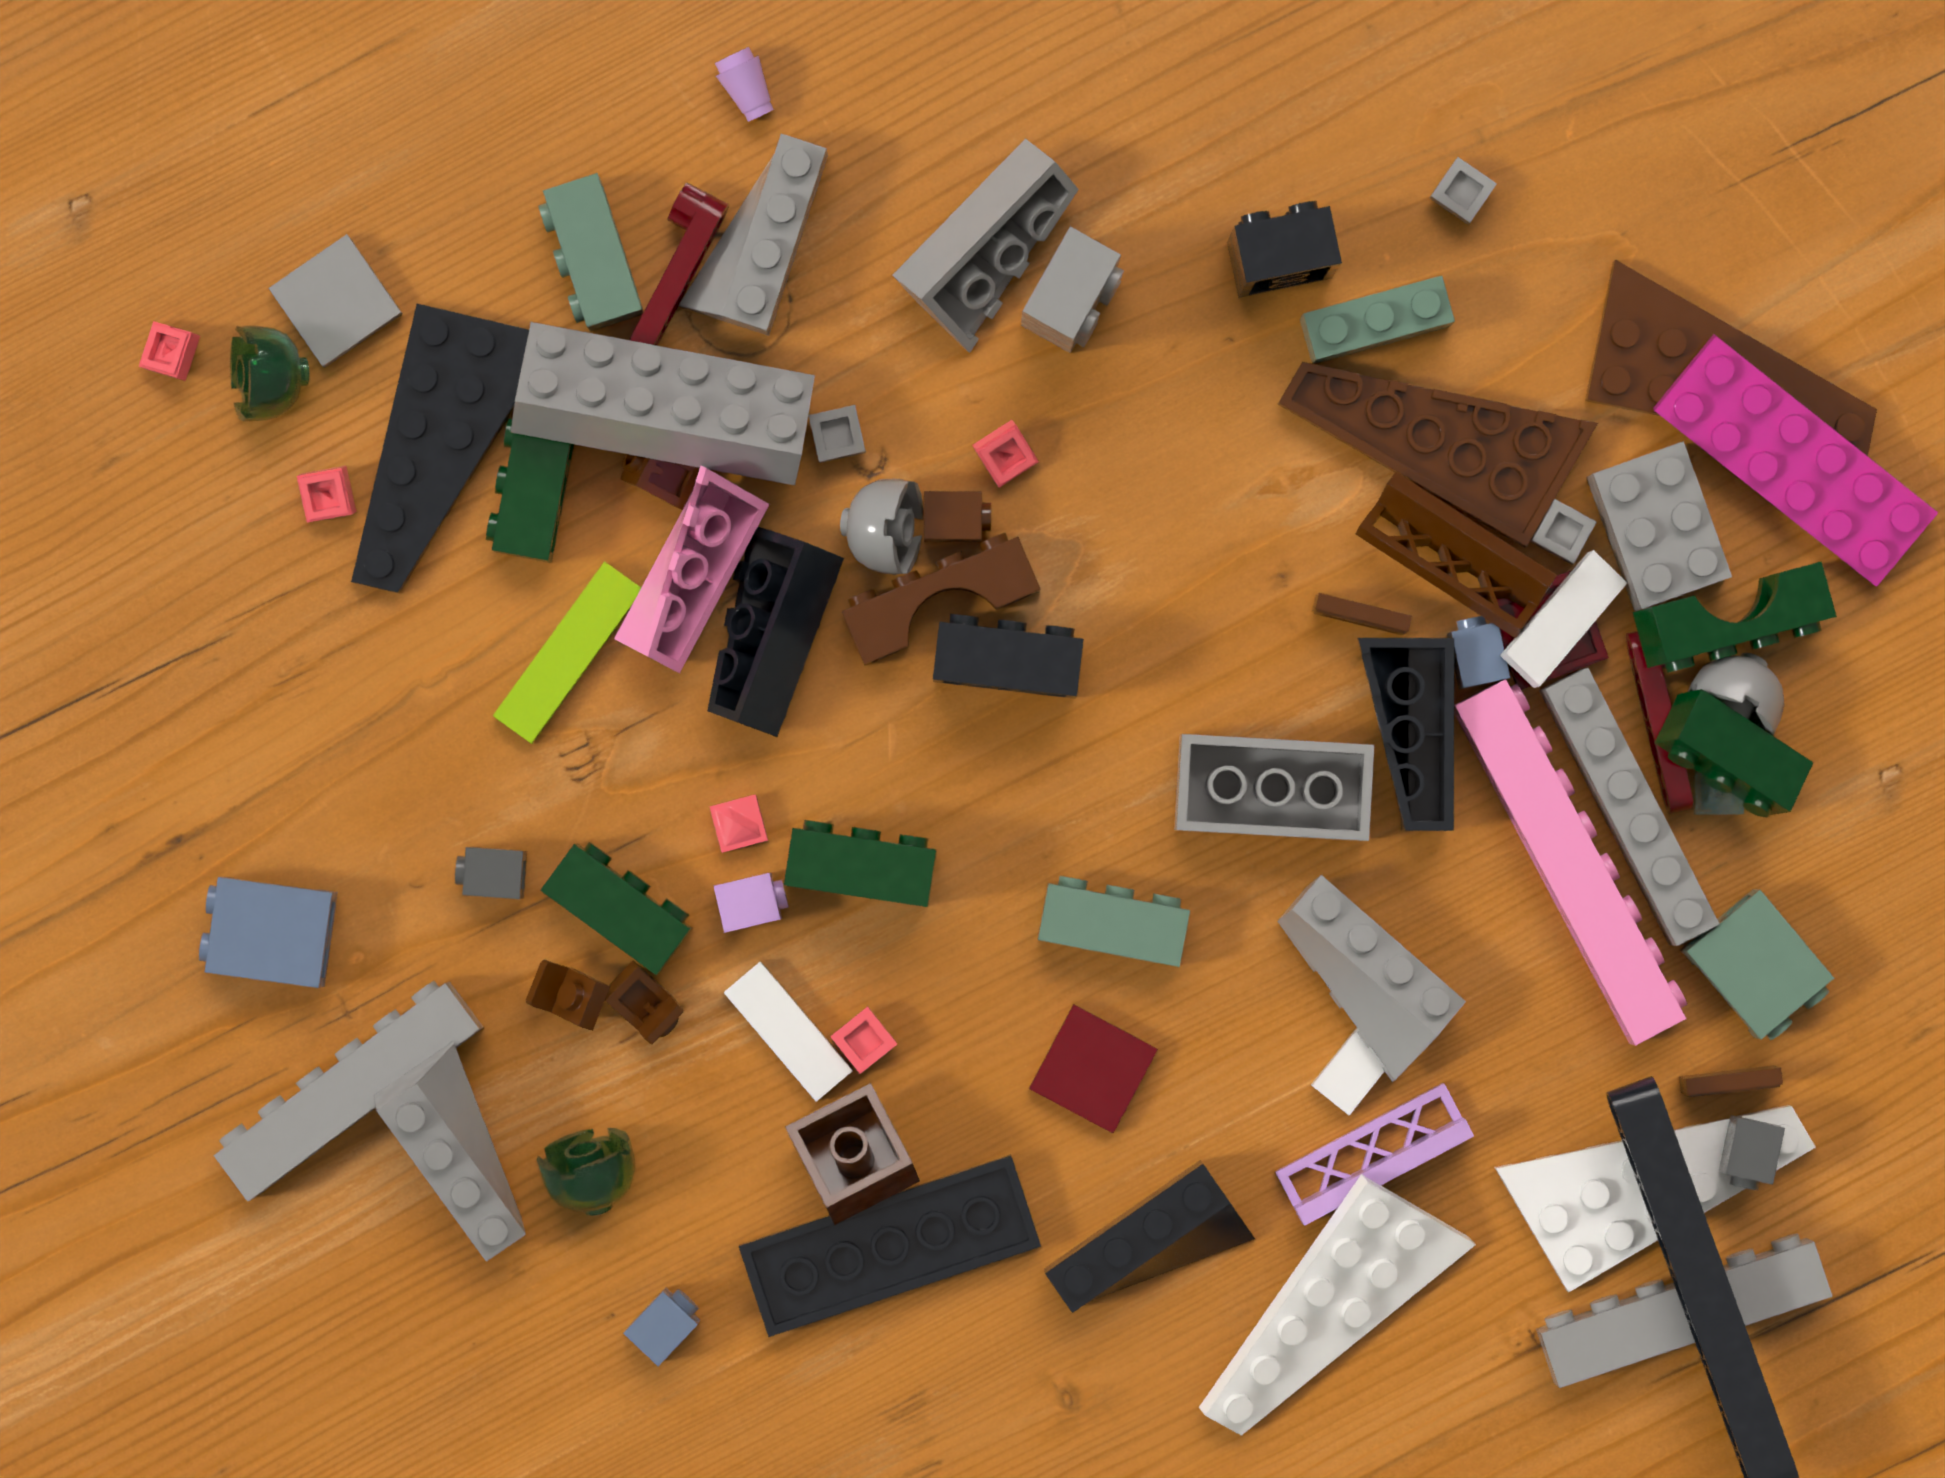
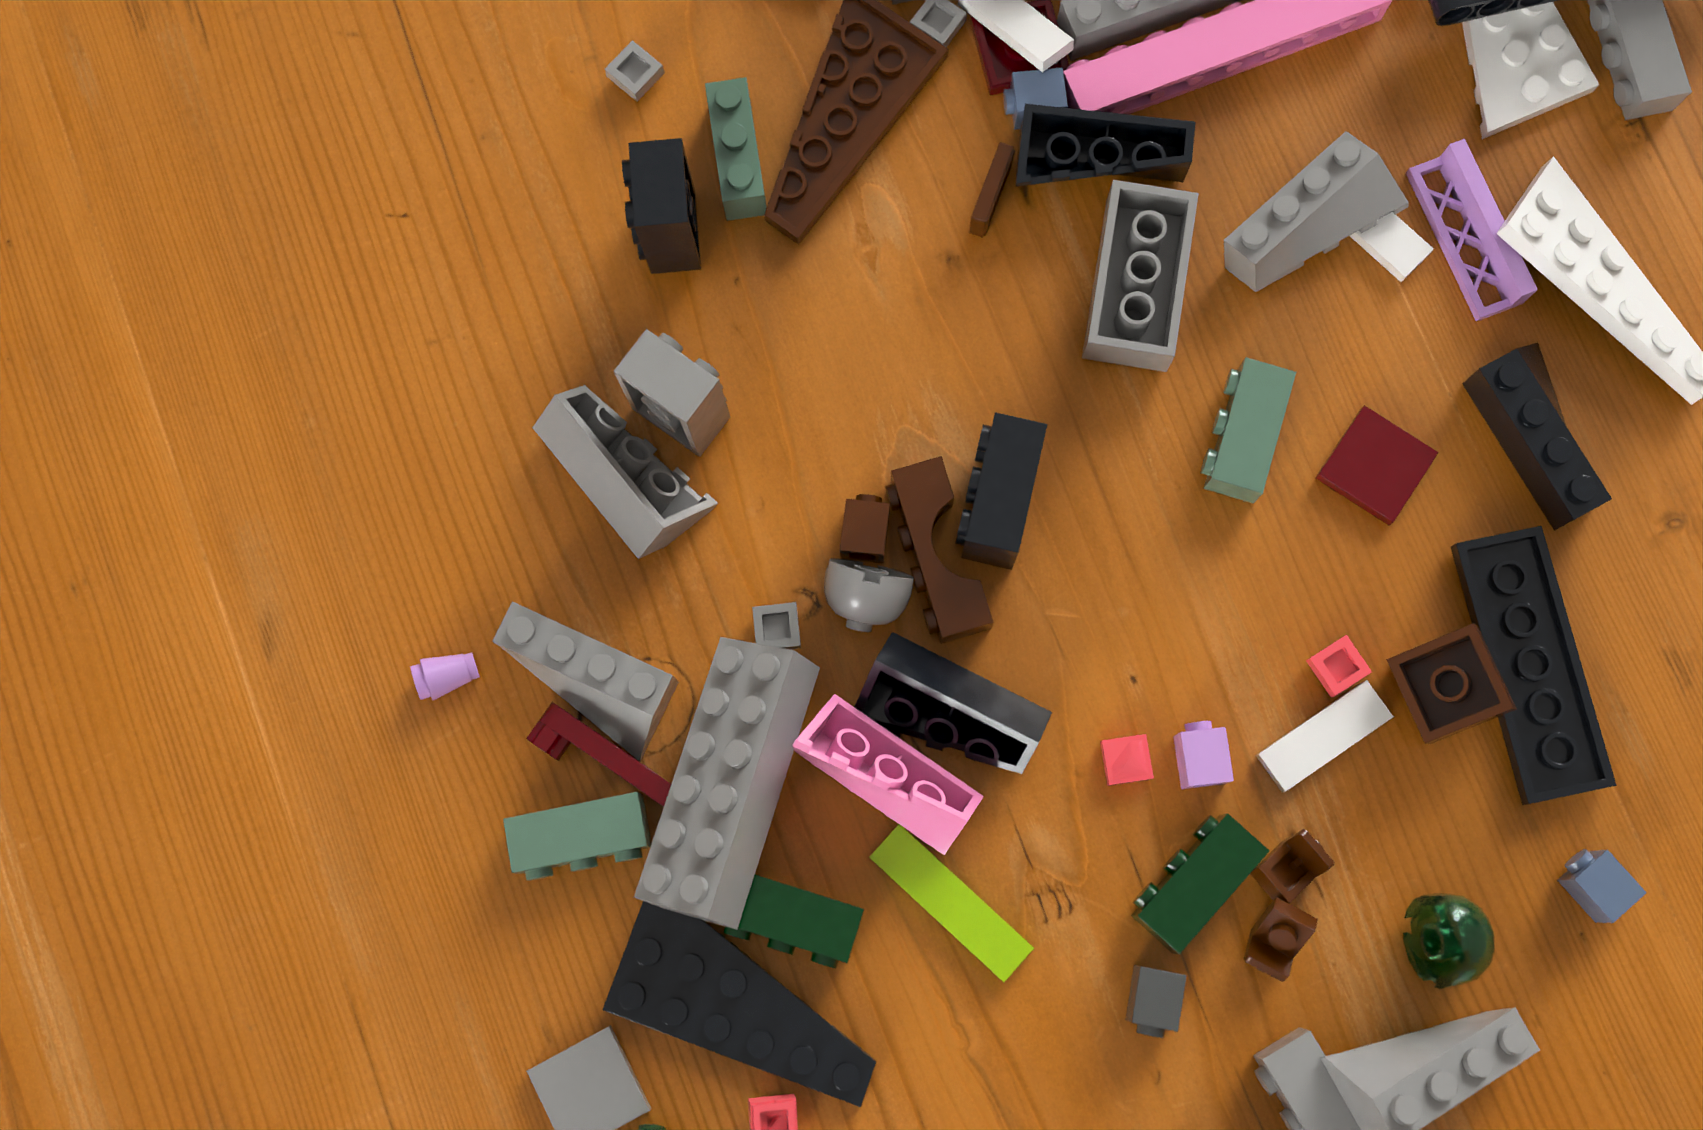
camera: 75 degrees left, 10 degrees down
reddish brown bracket [621,454,700,510] -> none
dark green brick [784,820,937,907] -> none
coral tile [972,420,1039,488] -> none
reddish brown fence [1355,472,1557,638] -> none

